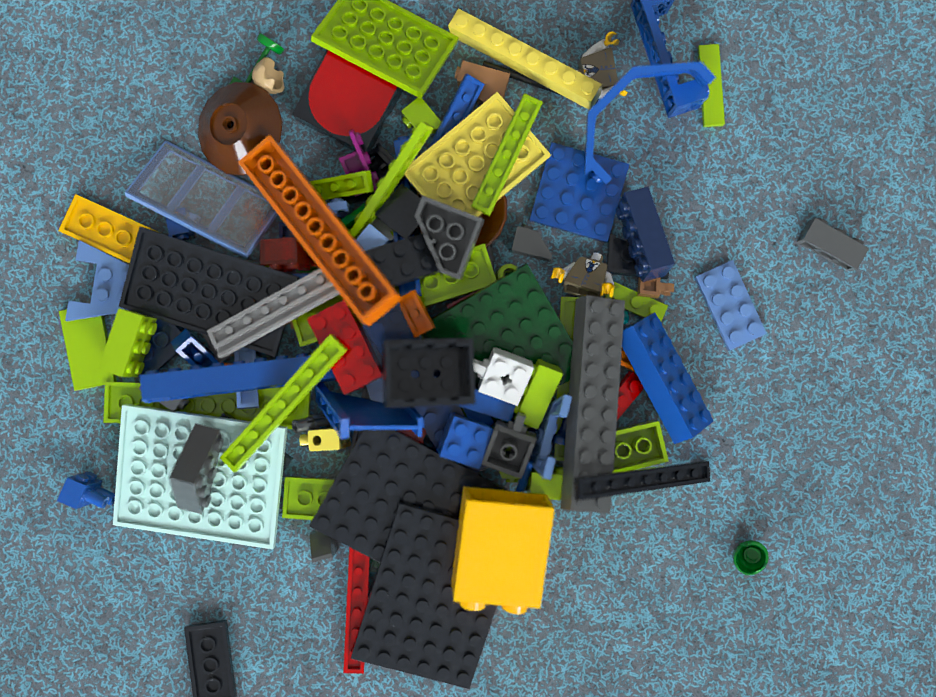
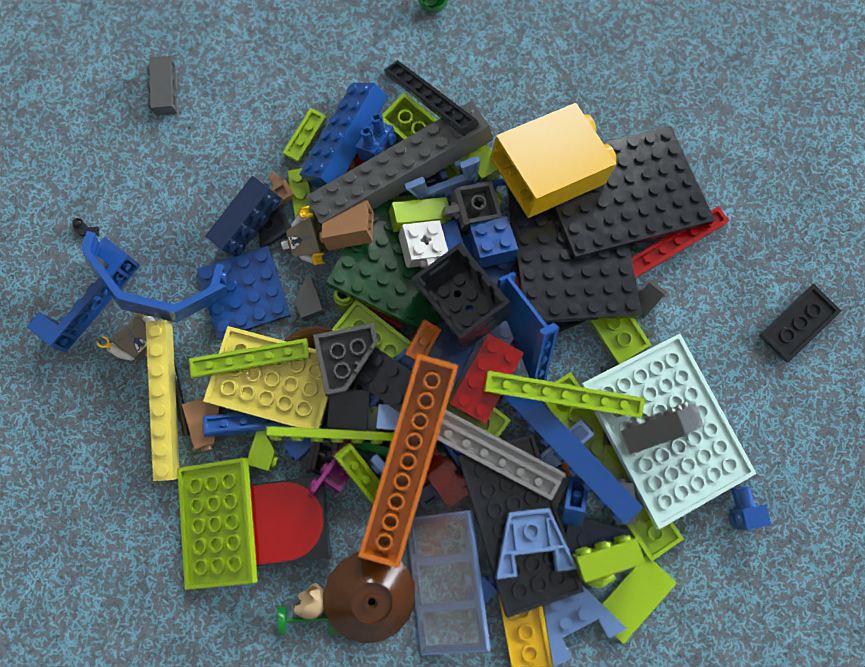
camera: 120 degrees left, 10 degrees down
dark grey pin [292,414,331,433] -> none
light yellow torso [299,427,351,451] -> none
medium blue plate [694,260,767,351] -> none
lime tile [697,44,725,127] -> none
none -> black arm [72,218,99,237]
none -> lime plate [282,108,327,163]
none -> medium nougat slope [320,200,374,250]
none -> blue brick [355,112,397,161]
none -> medium blue wing [495,508,577,579]

